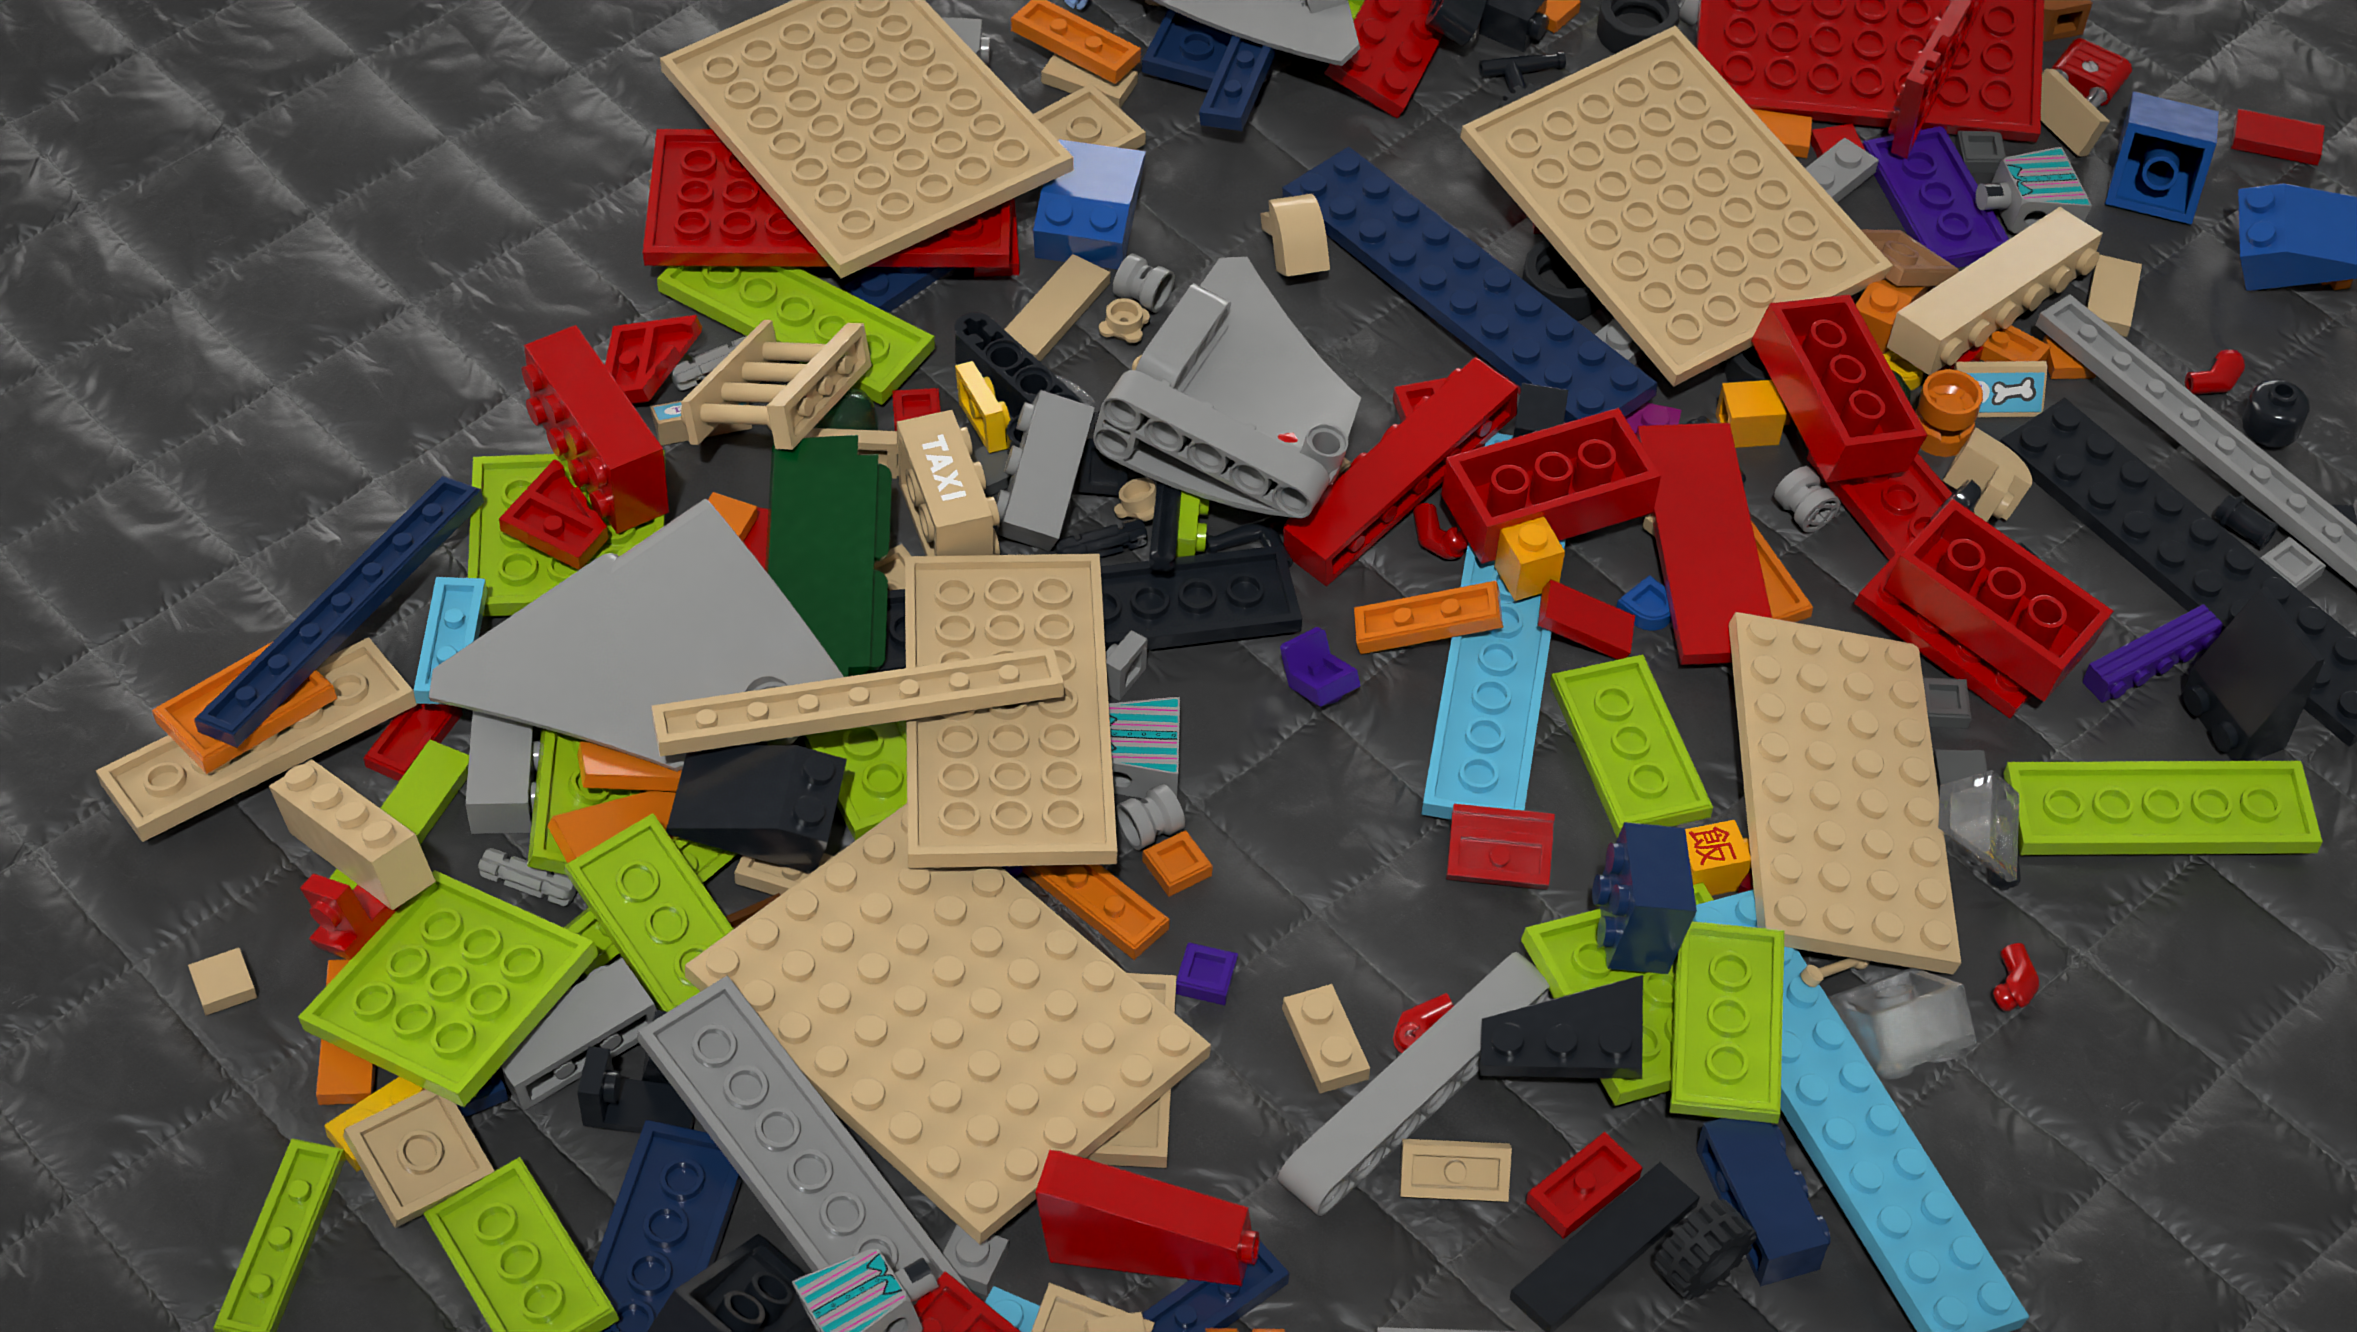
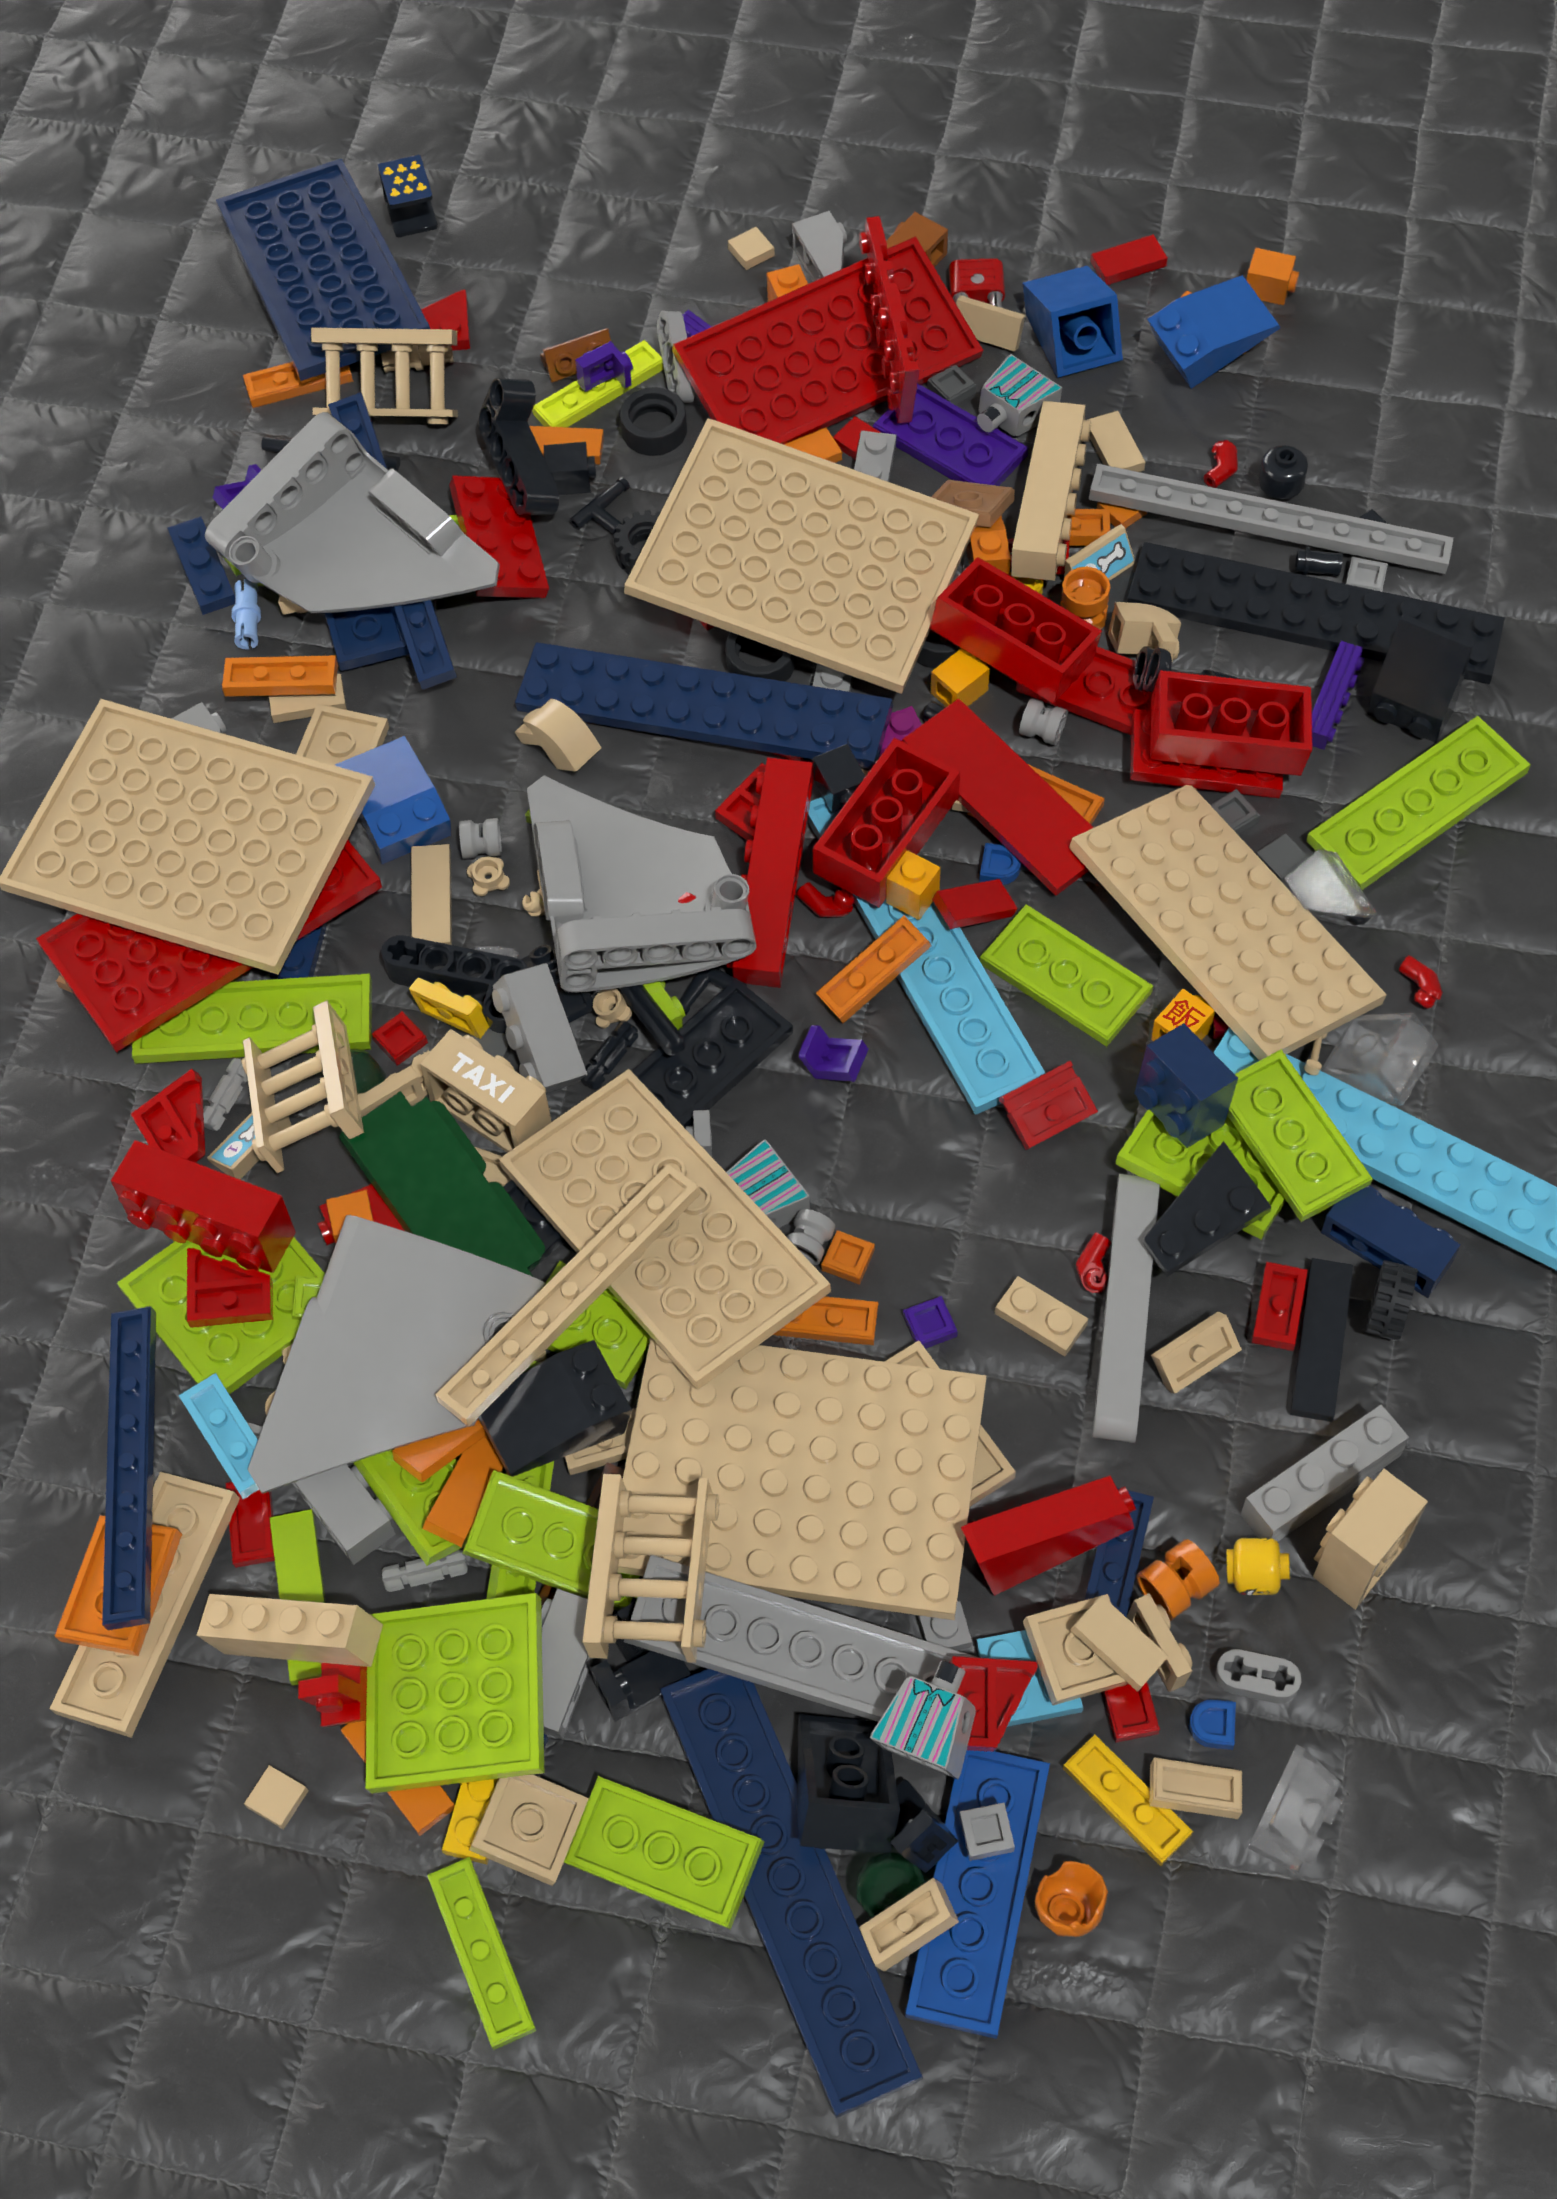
camera: 30 degrees left, 10 degrees up
none -> tan fence [583,1474,719,1663]

